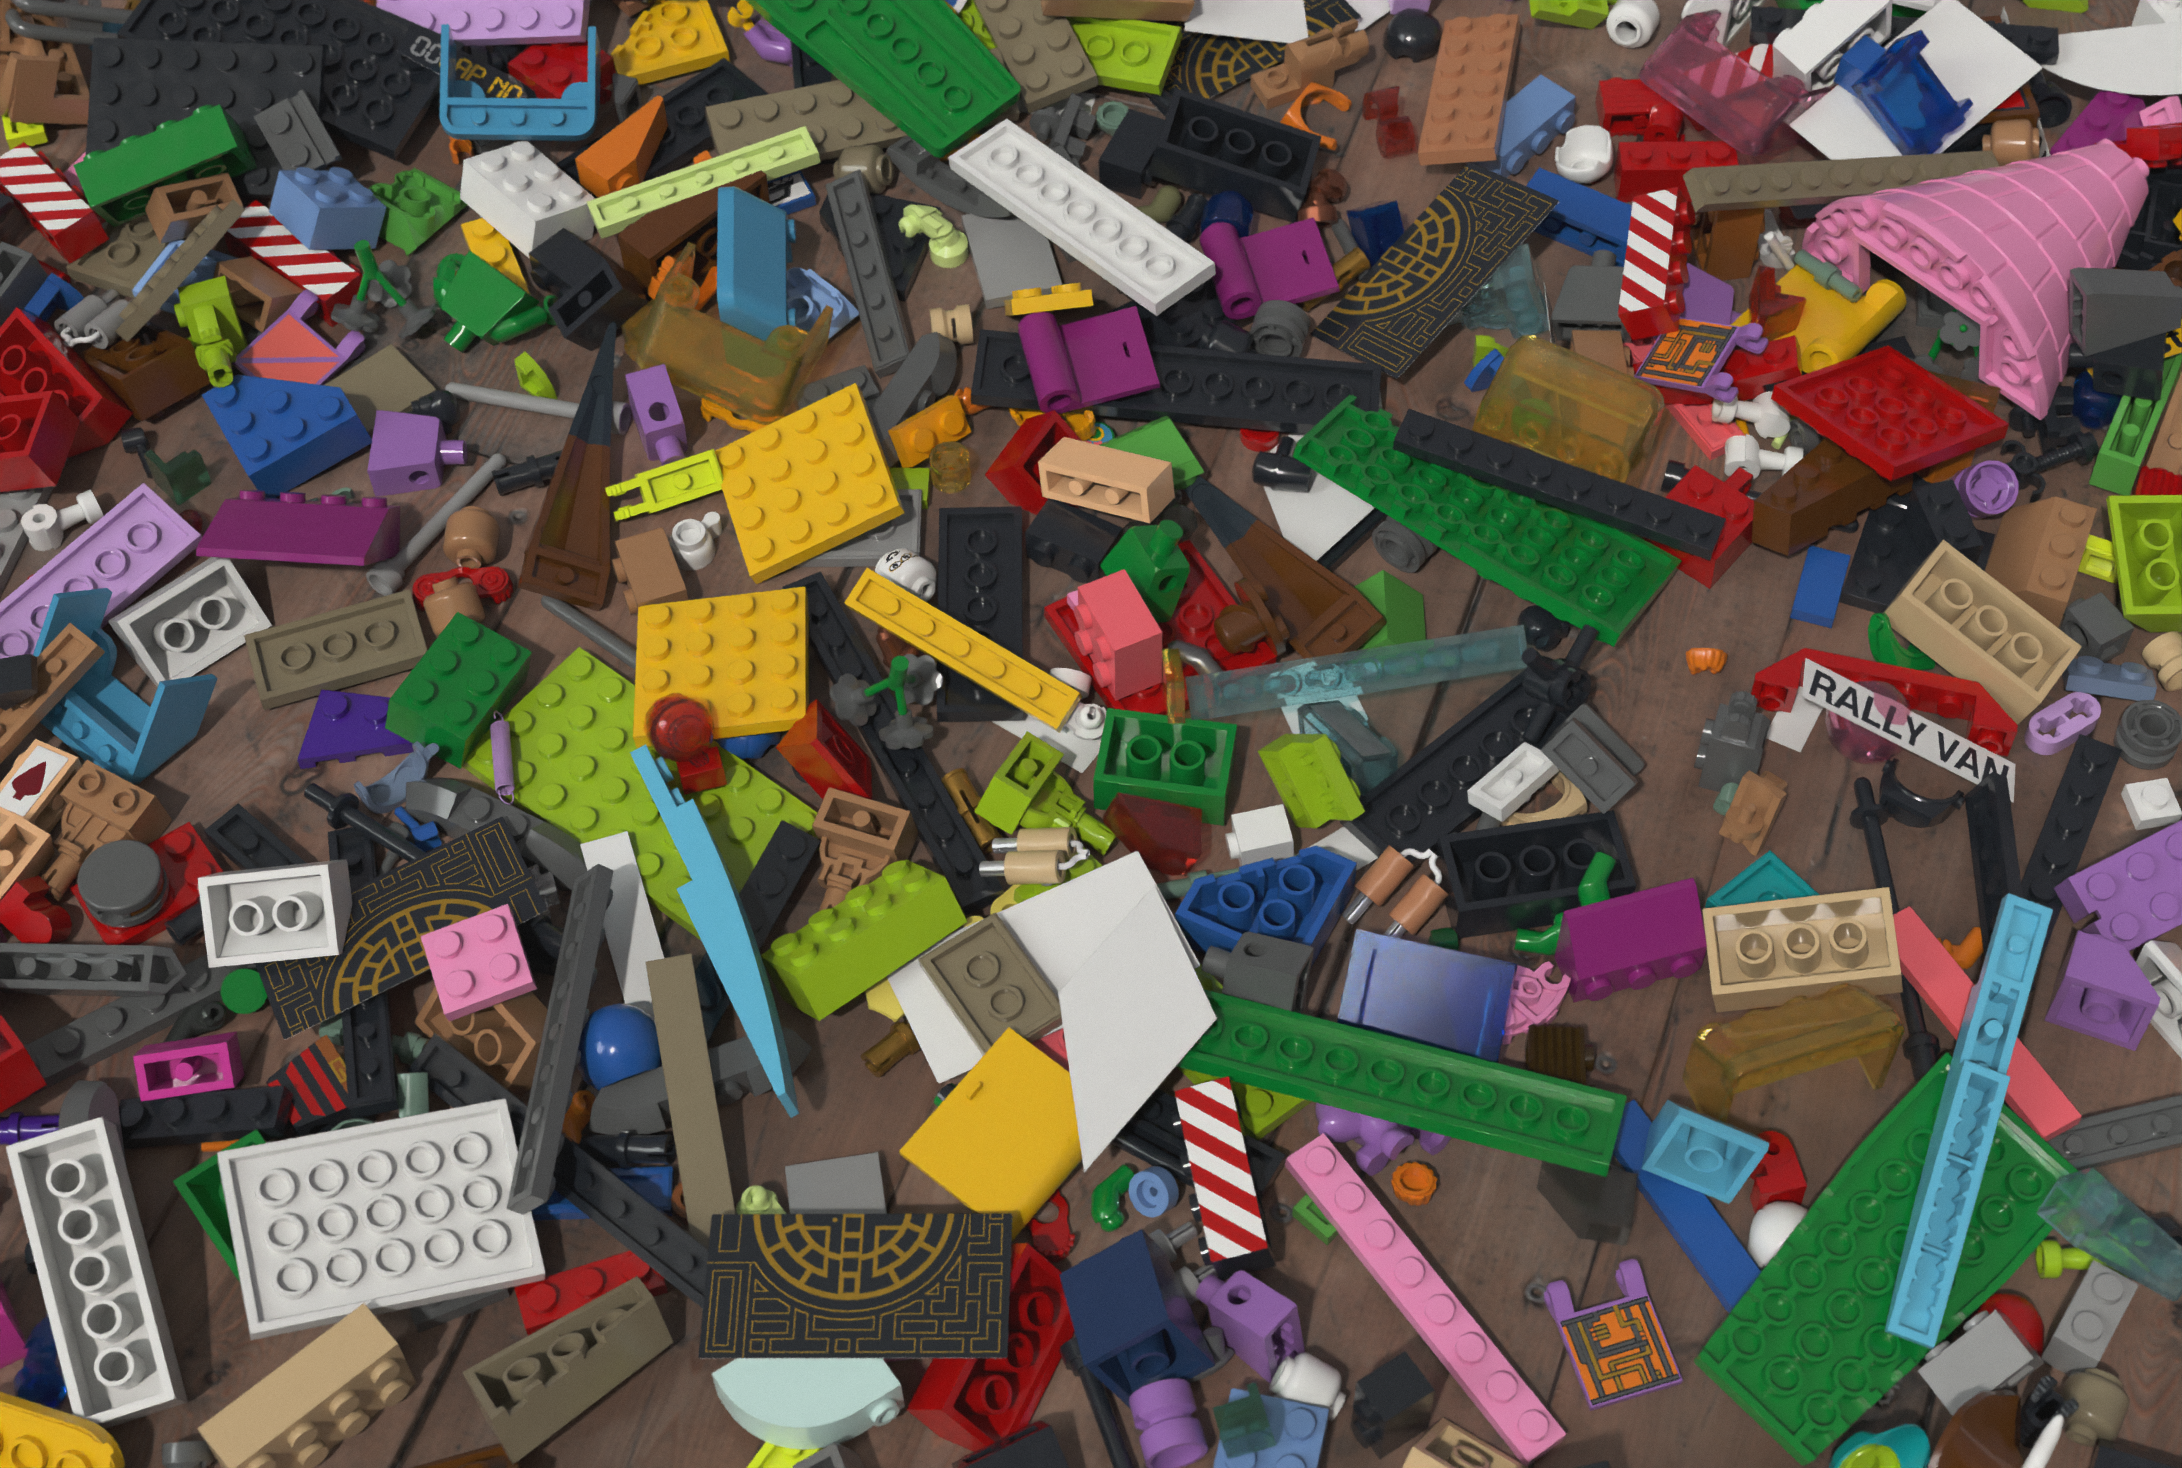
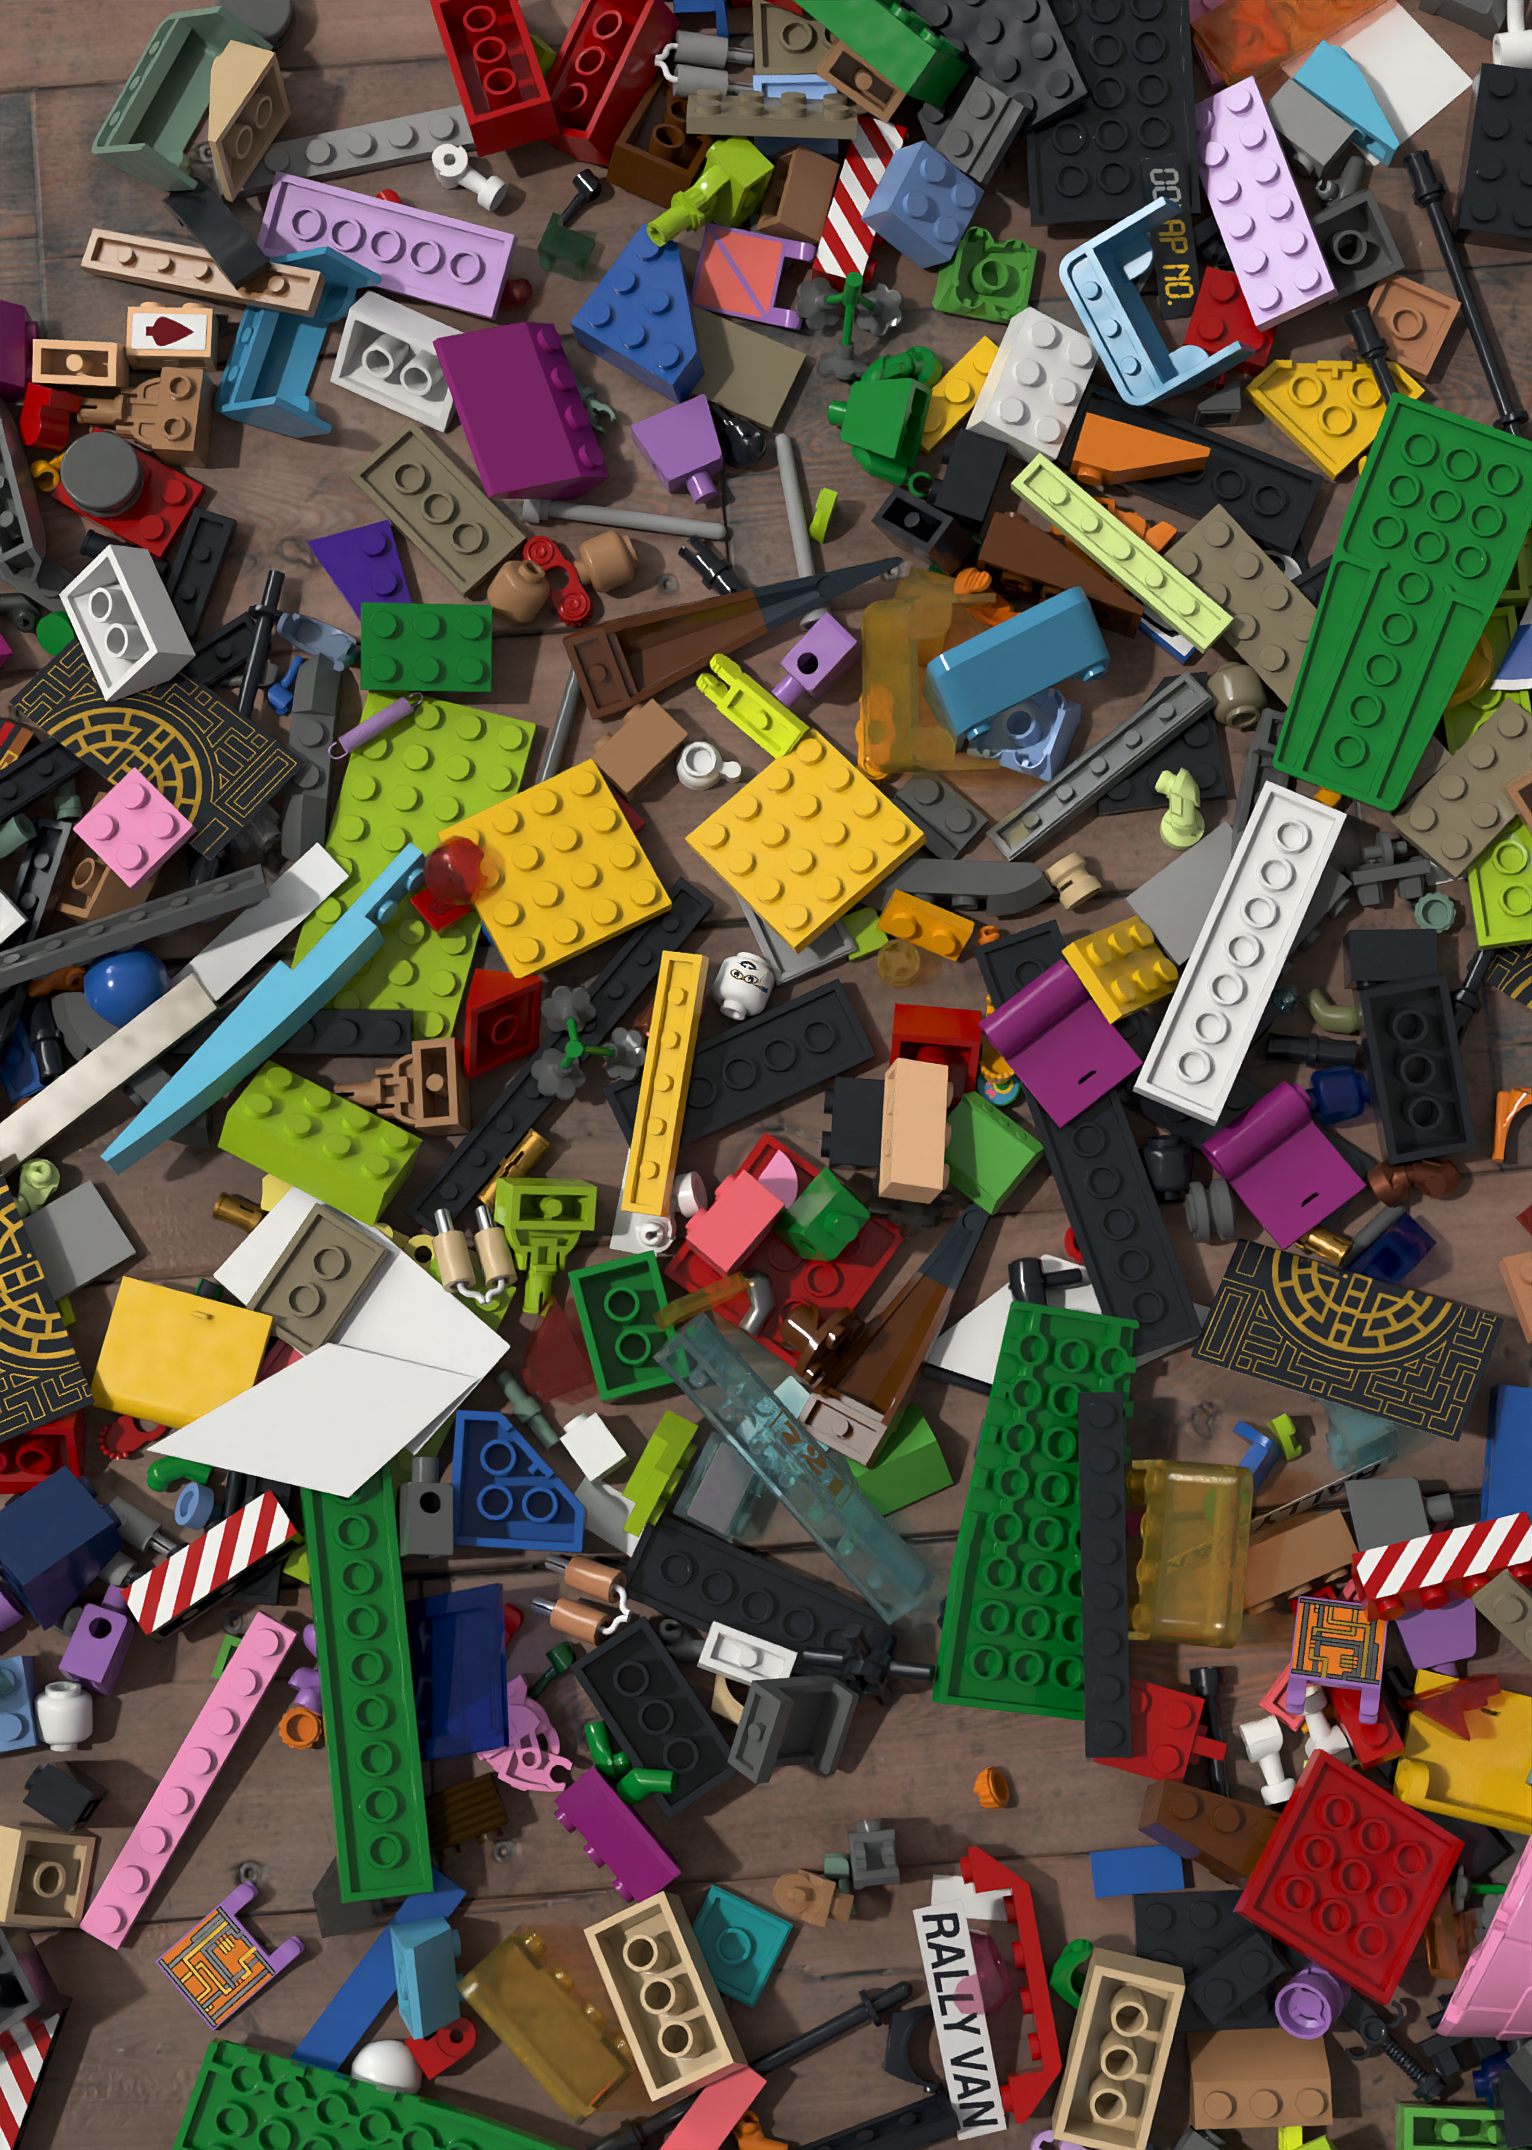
camera: 65 degrees right, 25 degrees up
none -> light orange hand [30,451,66,491]

